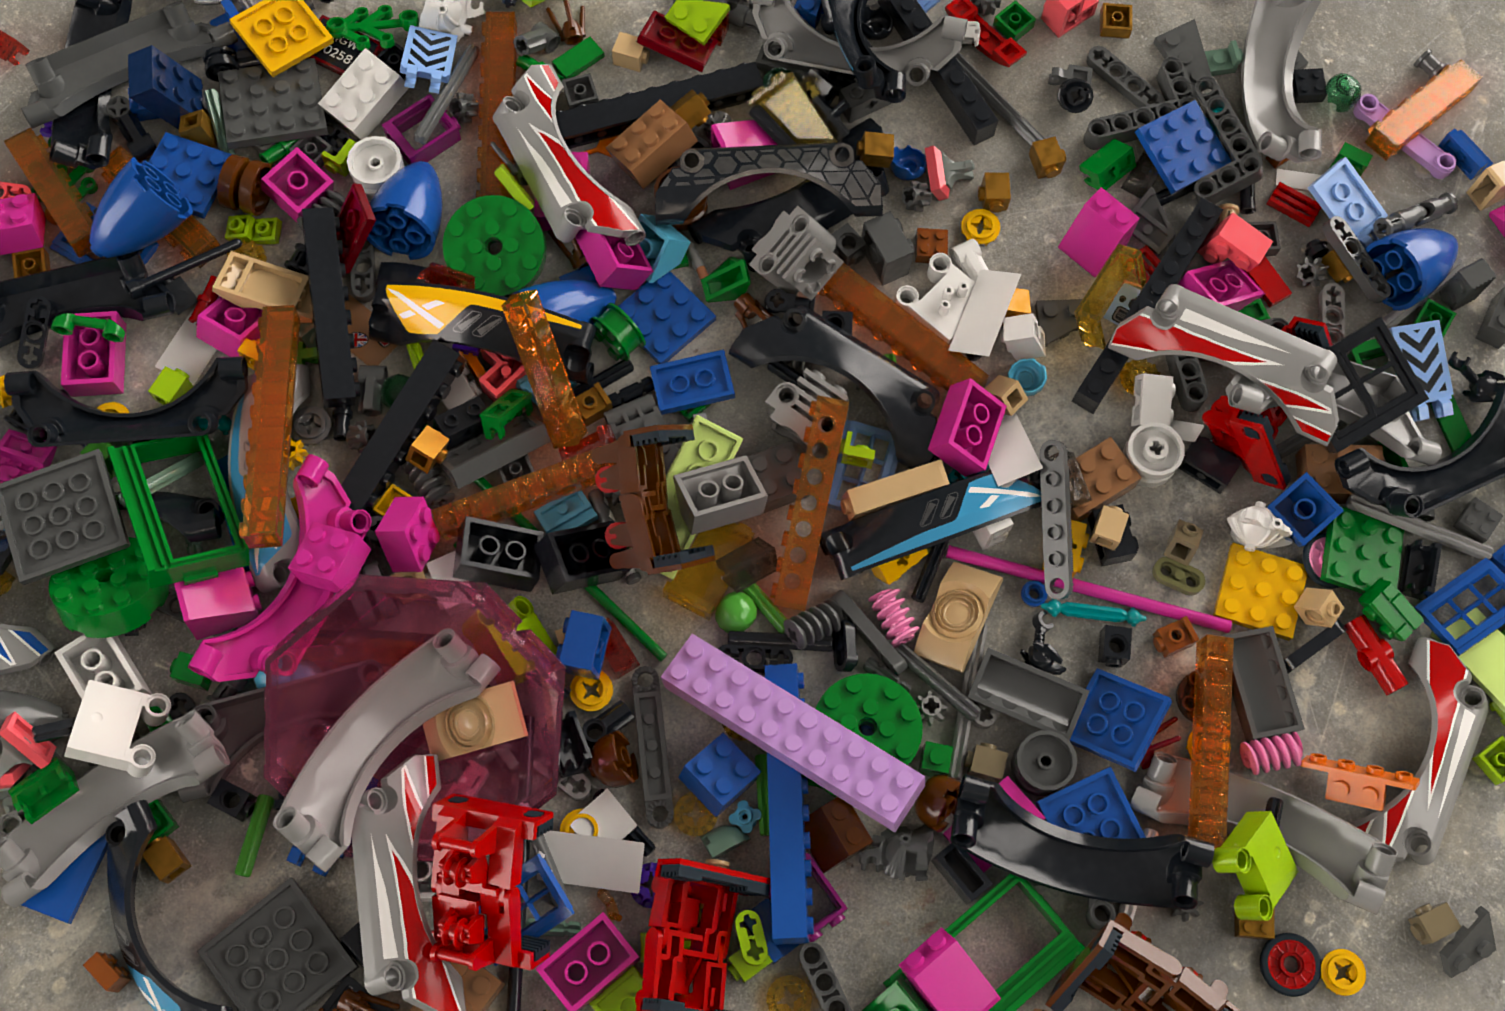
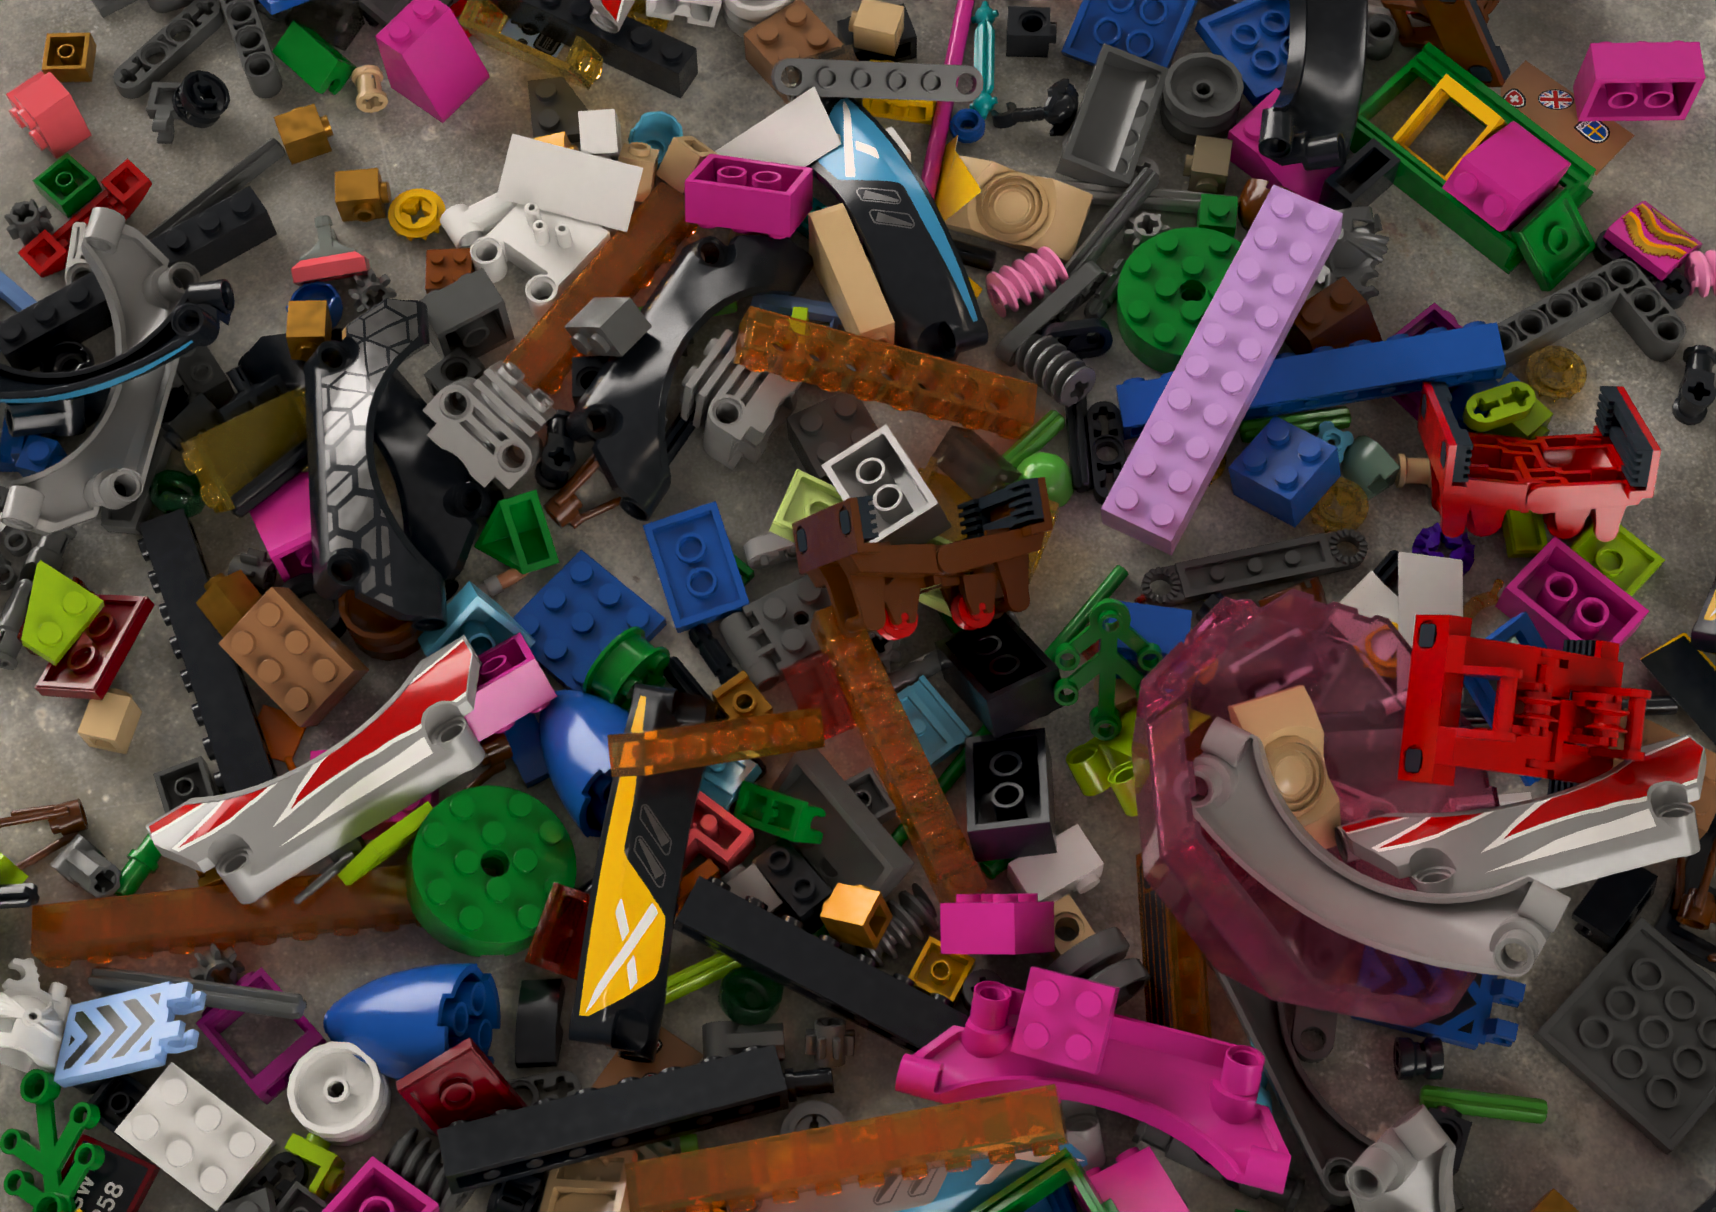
camera: 90 degrees left, 5 degrees down
green tile [552,36,605,79] -> none
none -> tan bush [351,65,388,113]
none -> dark grey brick [564,297,652,356]
none -> tan brick [618,142,660,203]
none -> yellow sticker [934,135,982,222]
none -> green plant [1054,598,1163,741]
none -> yellow window [1392,73,1507,181]

